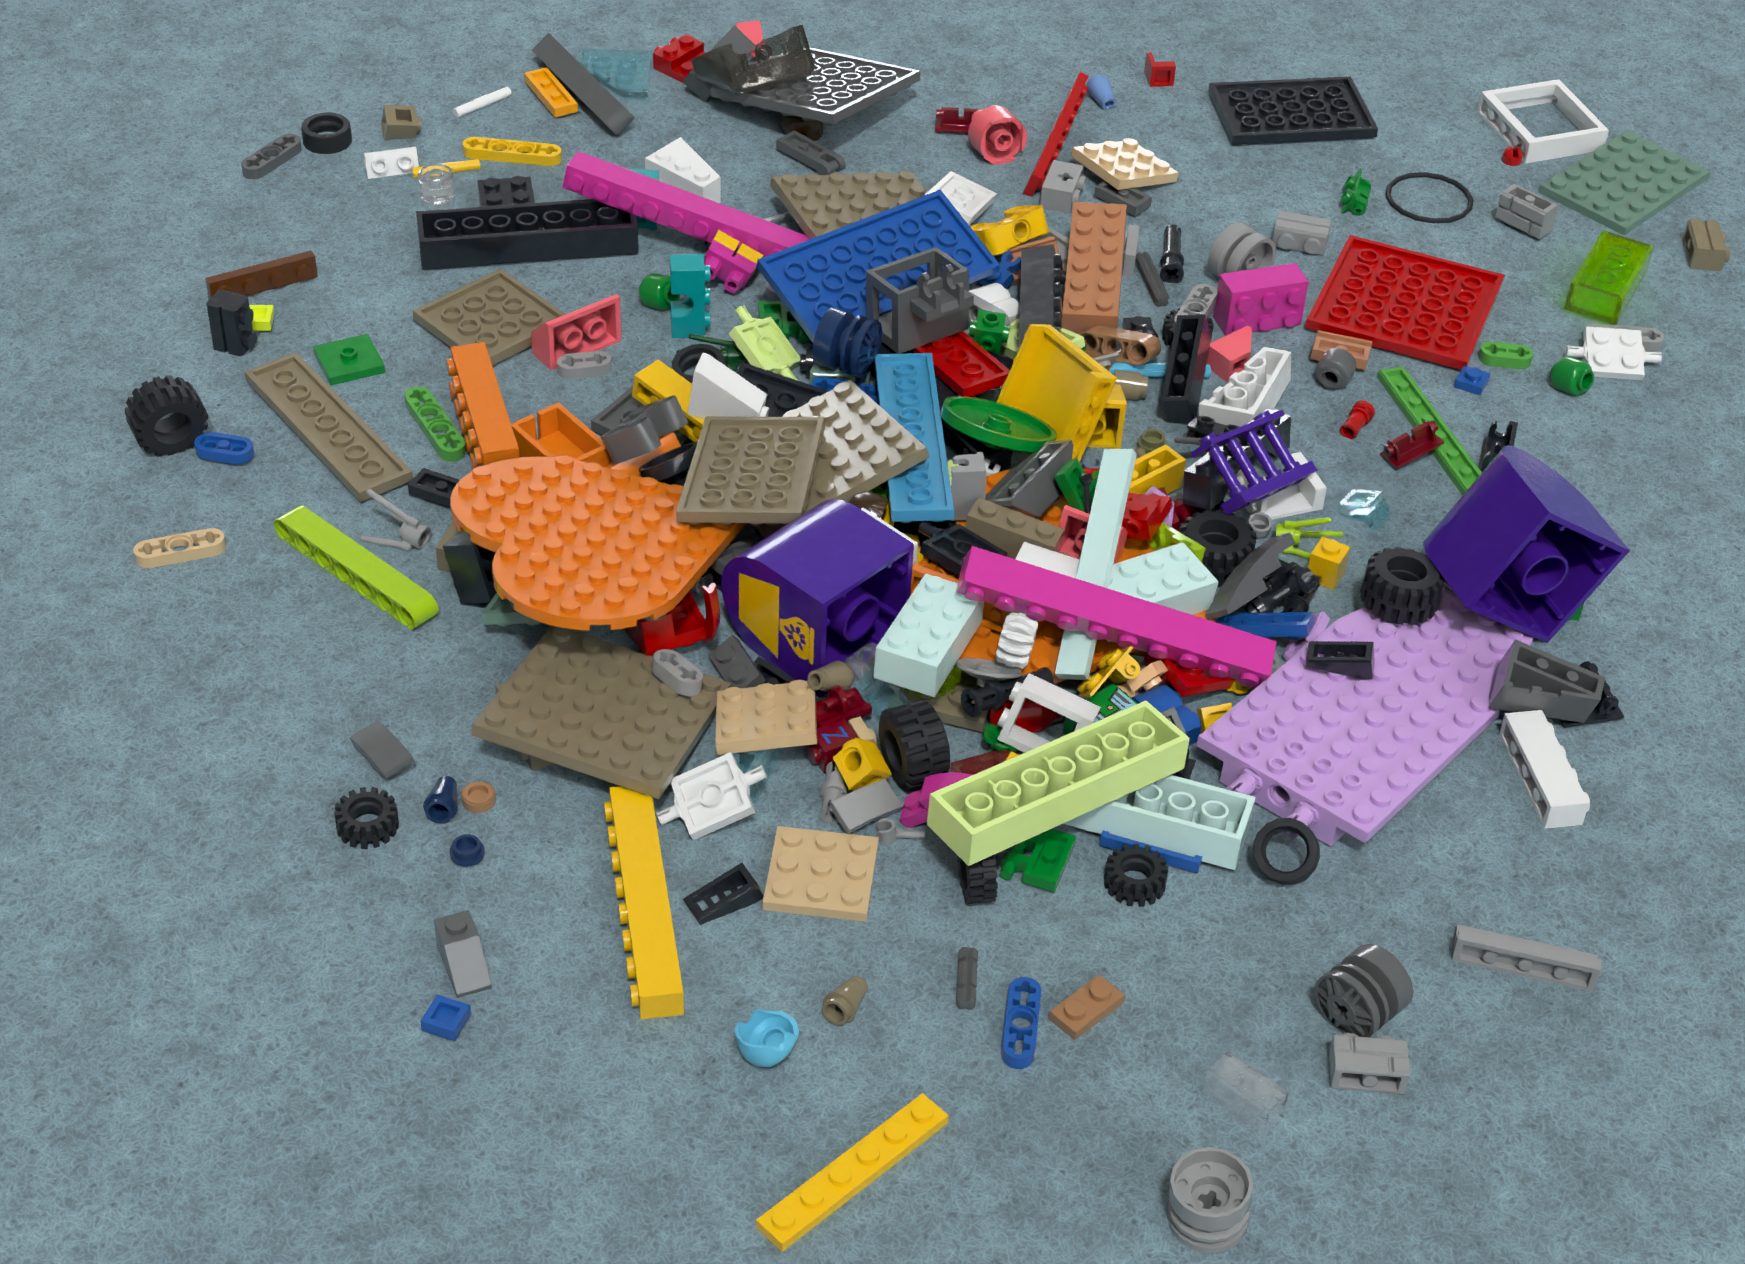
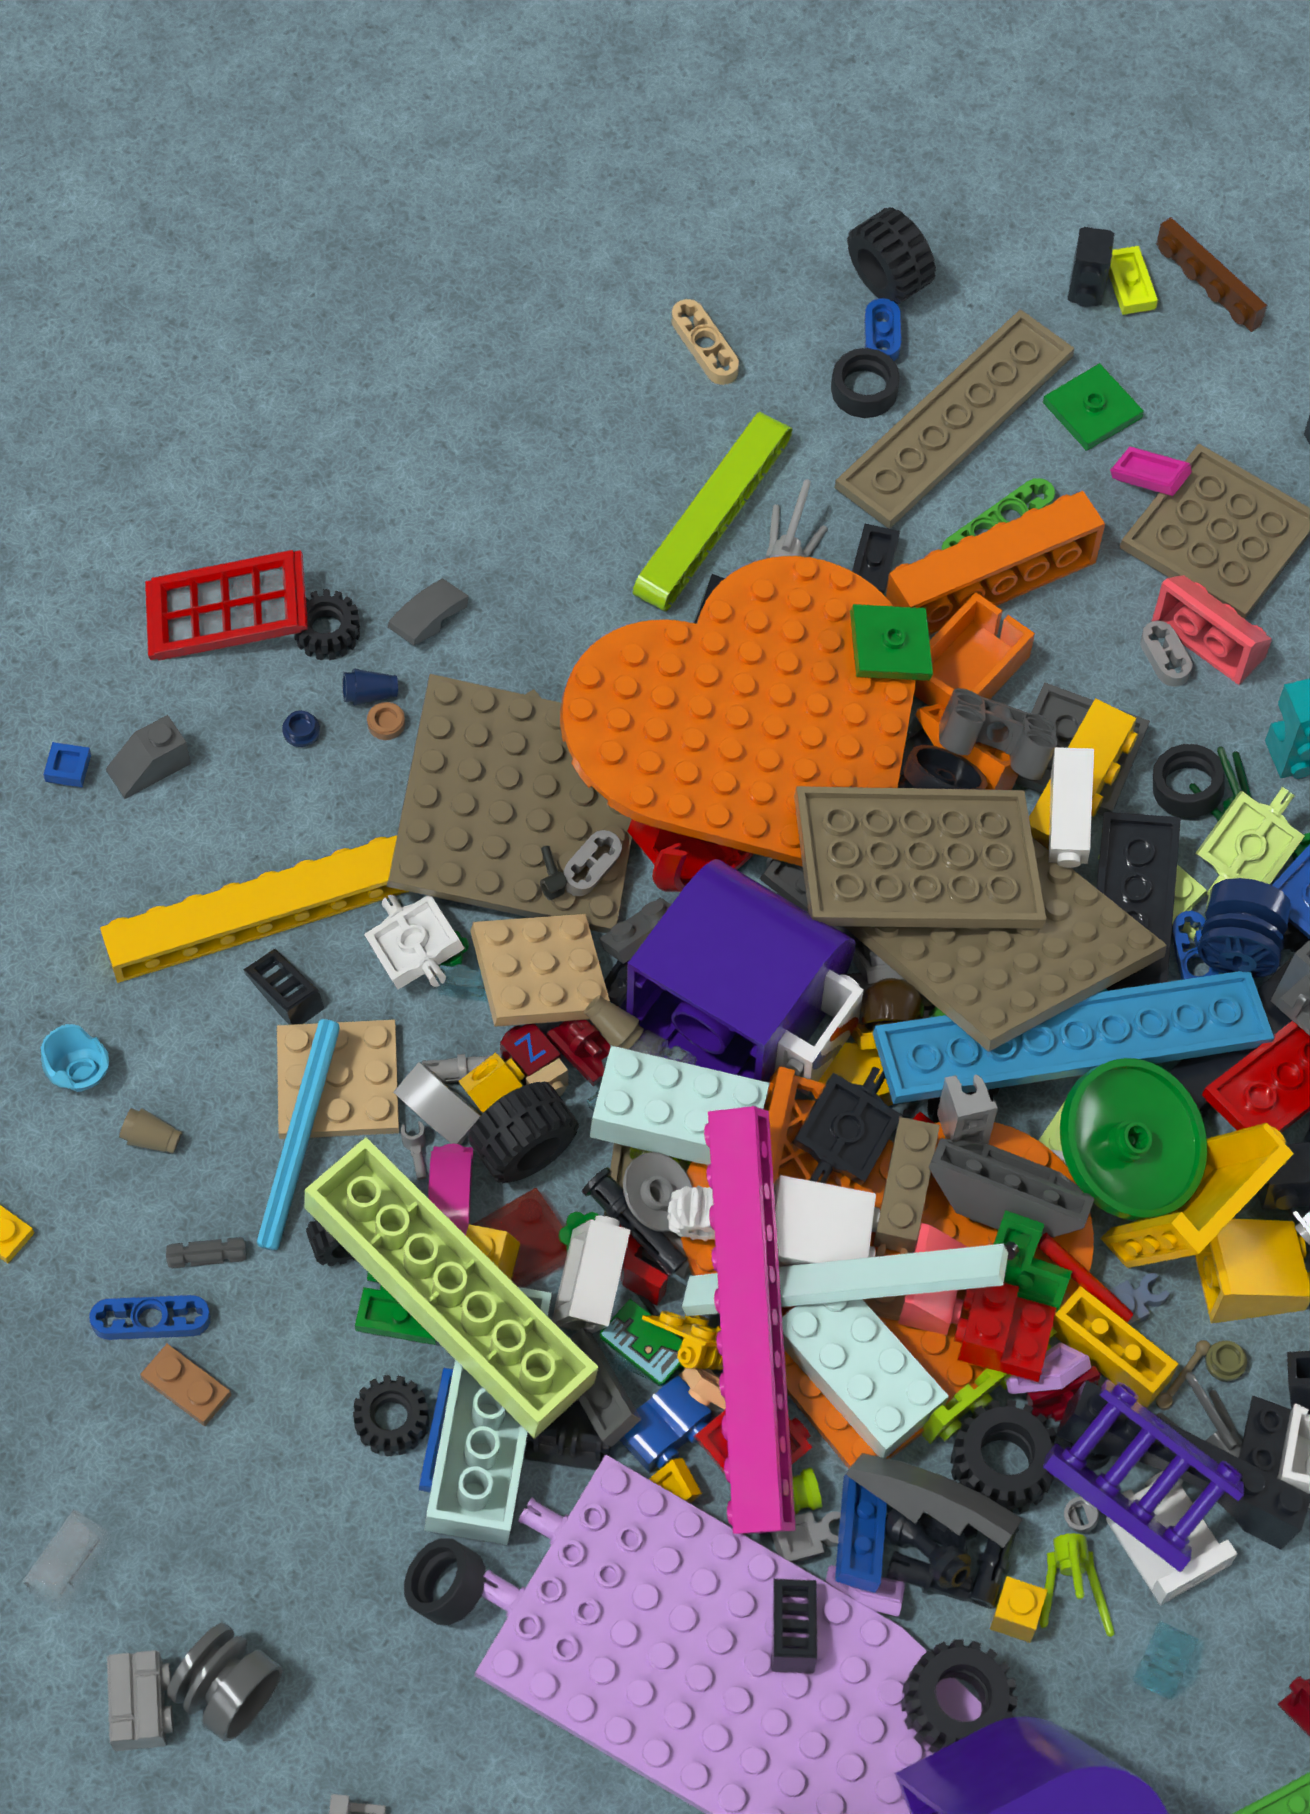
camera: 80 degrees right, 20 degrees up
none -> red piece [145,550,308,660]
none -> medium azure axle [257,1019,340,1250]
none -> pearl dark grey hand [540,846,566,900]
none -> black tyre [831,348,900,418]
none -> green plate [850,604,933,681]
none -> dark pink tile [1110,446,1192,496]

